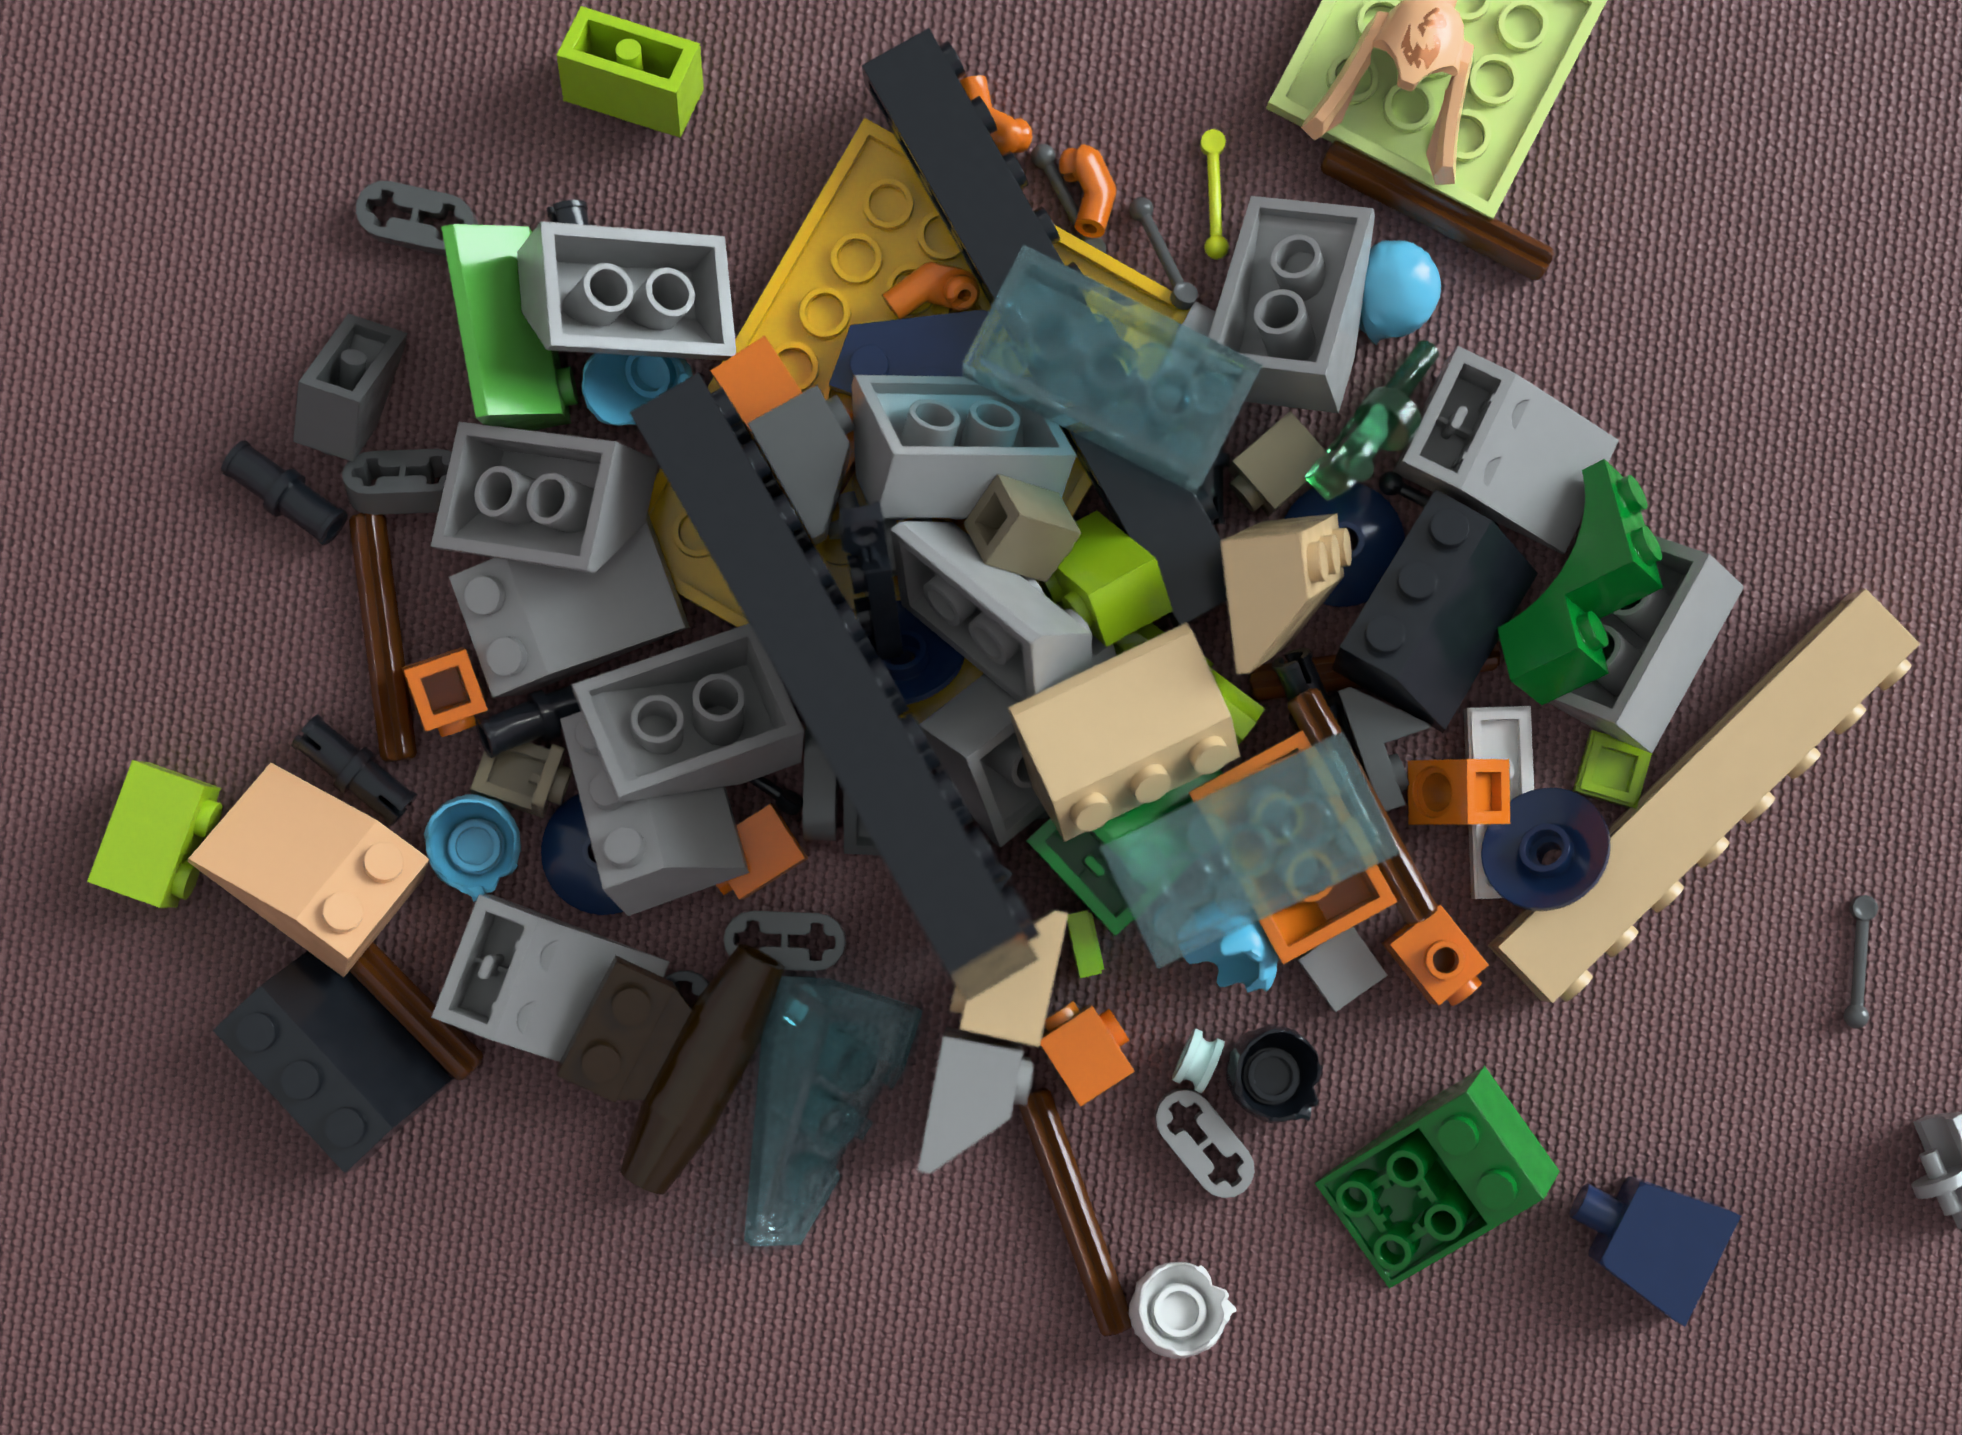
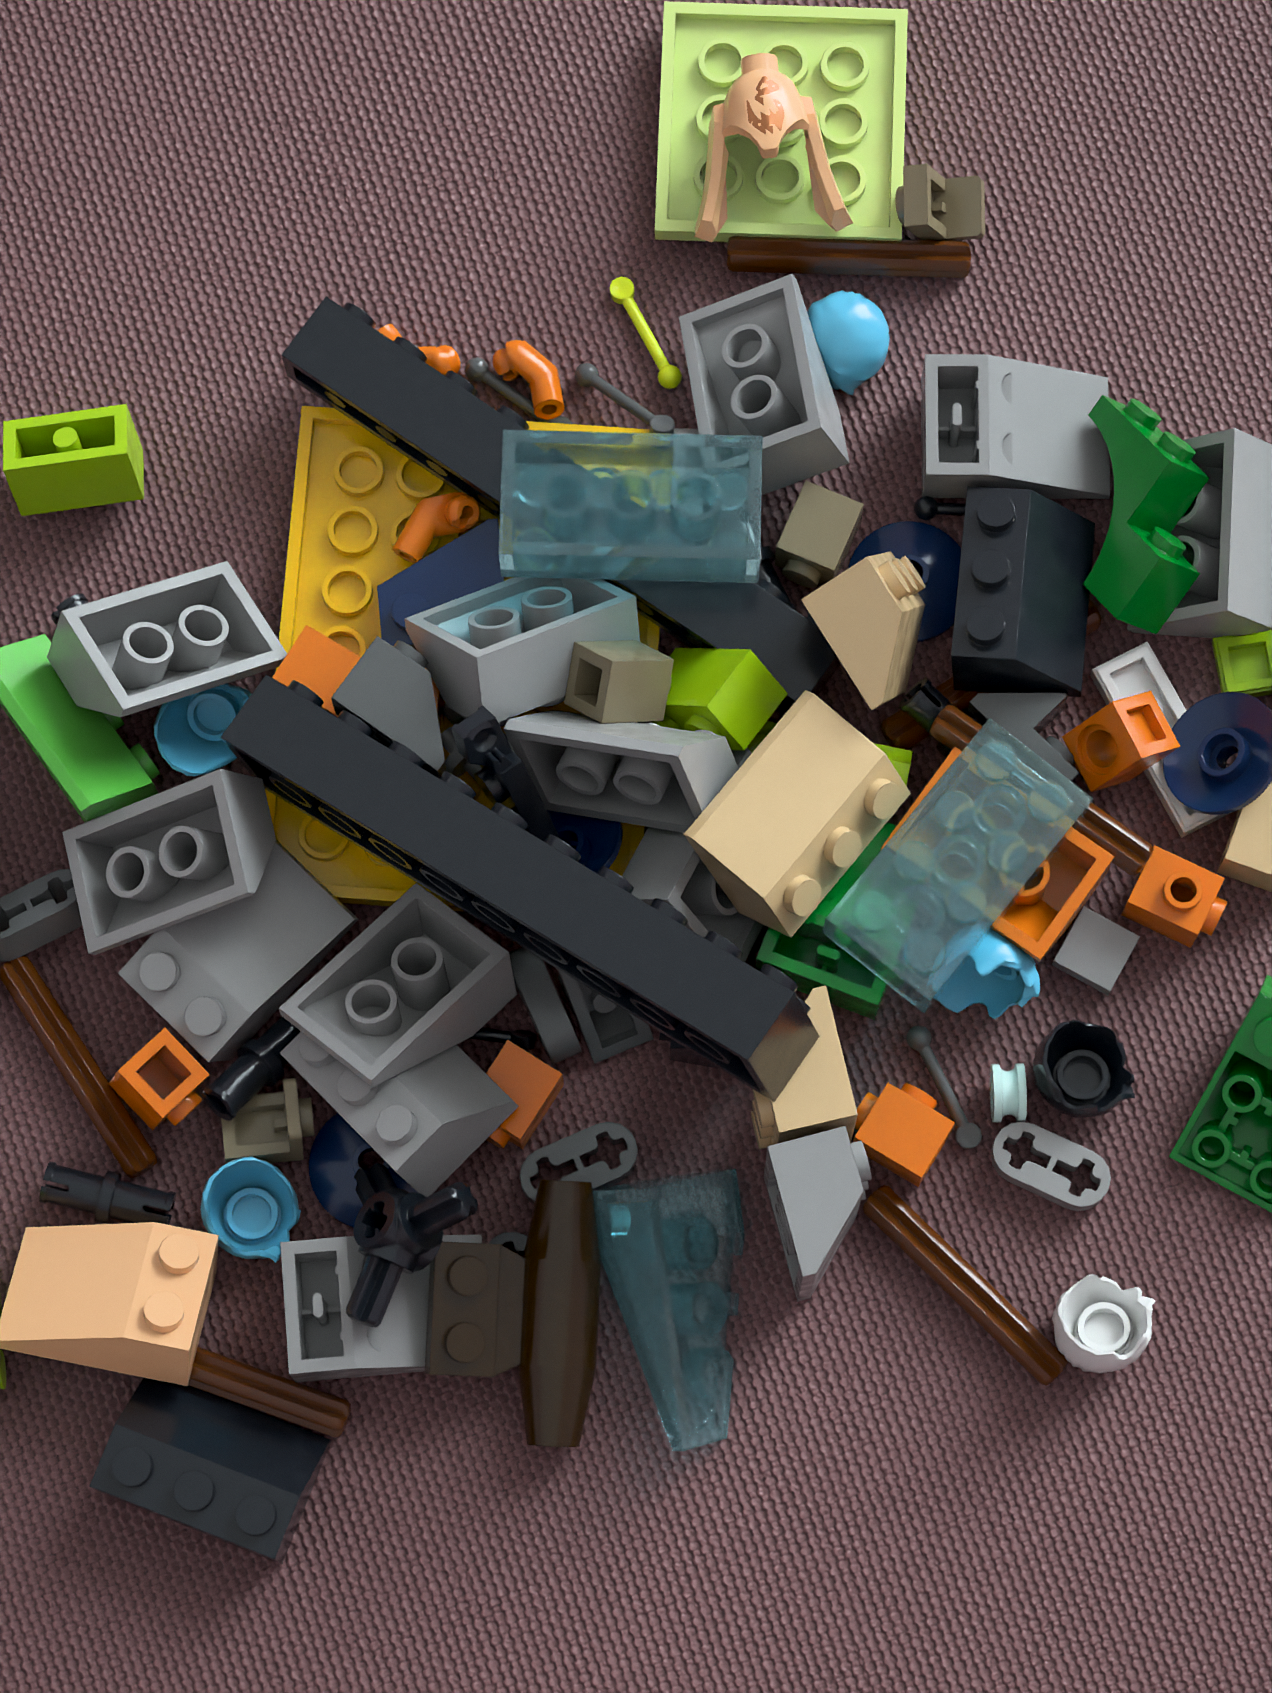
camera: 25 degrees left, 10 degrees down
lime tile [1066,910,1105,978] -> none
clear green piece [1304,340,1439,501] -> none
none -> black bush [346,1163,478,1327]
none -> dark tan bracket [895,163,985,241]
none -> dark grey hinge [906,1025,982,1150]

